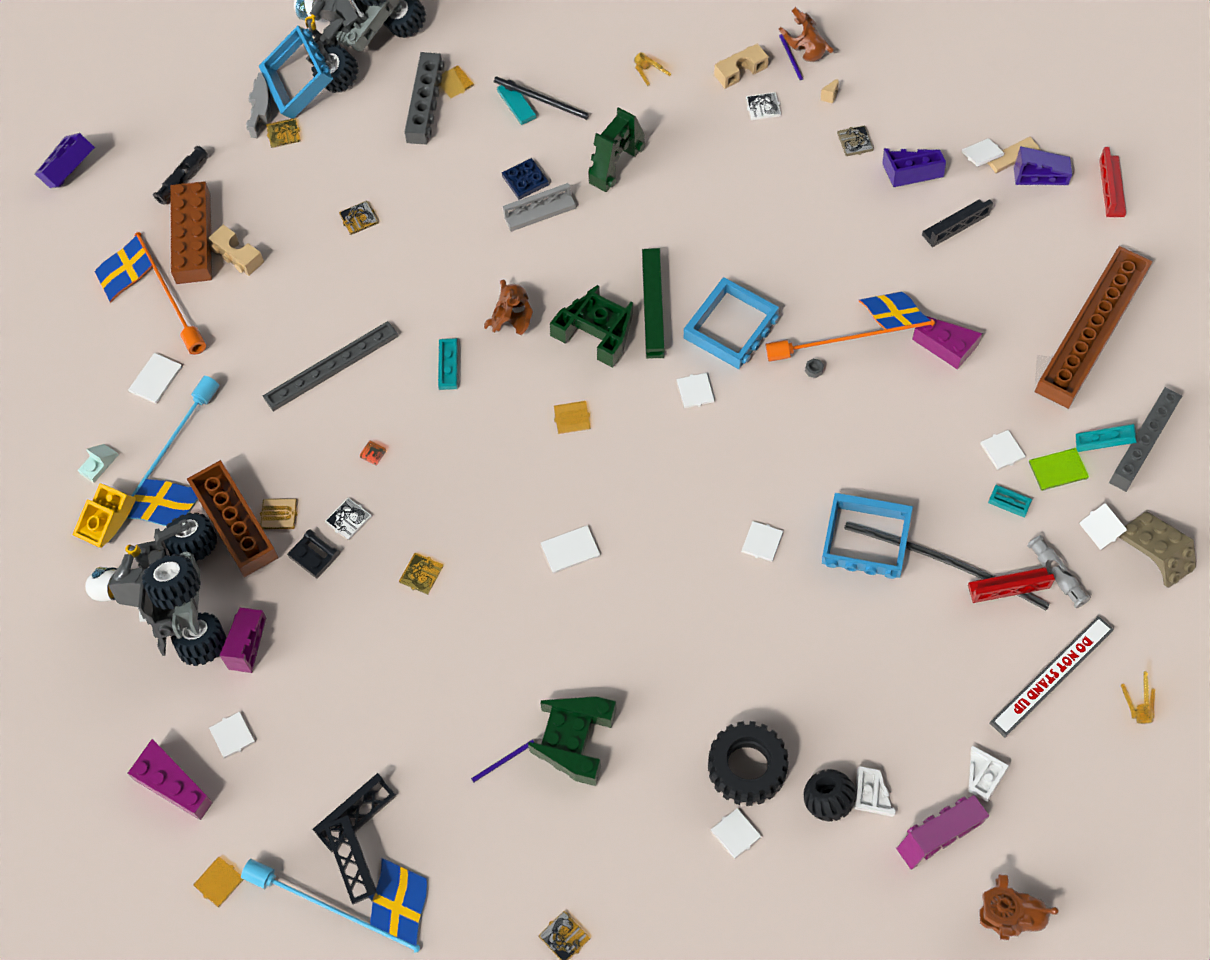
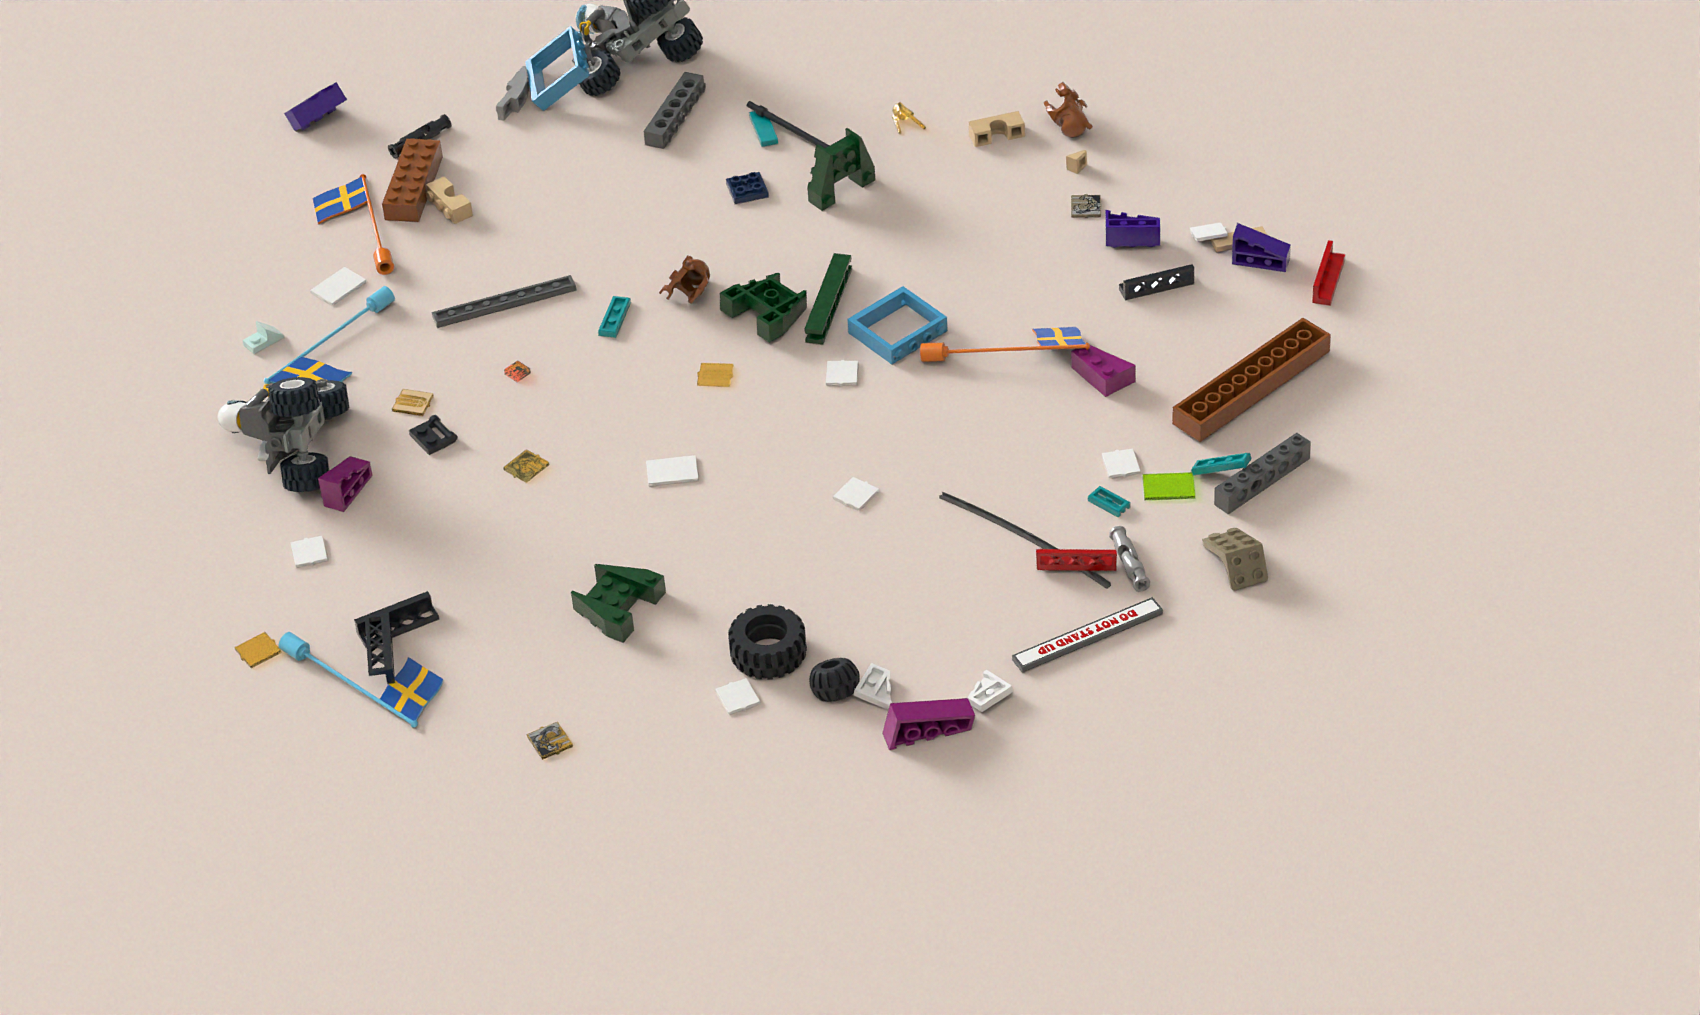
camera: 15 degrees right, 20 degrees down
yellow slope [72,483,137,548] -> none
magenta wedge [127,739,213,820] -> none
dark orange brick [187,460,279,577] -> none
clear yellow piece [266,118,301,148] -> none
piece [325,498,372,540] -> none
piece [339,201,379,235] -> none
clear yellow piece [439,65,474,99] -> none
dark purple axle [471,740,534,783] -> none
light grey fence [503,183,576,232] -> none
piece [746,92,781,121] -> none
dark purple axle [779,34,803,80] -> none
dark grey tile [805,358,824,378] -> none
dark azure window [822,493,913,579] -> none
dark orange helmet [979,875,1059,940] -> none
white piece [1079,503,1127,550] -> none
clear yellow plant [1121,671,1155,724] -> none

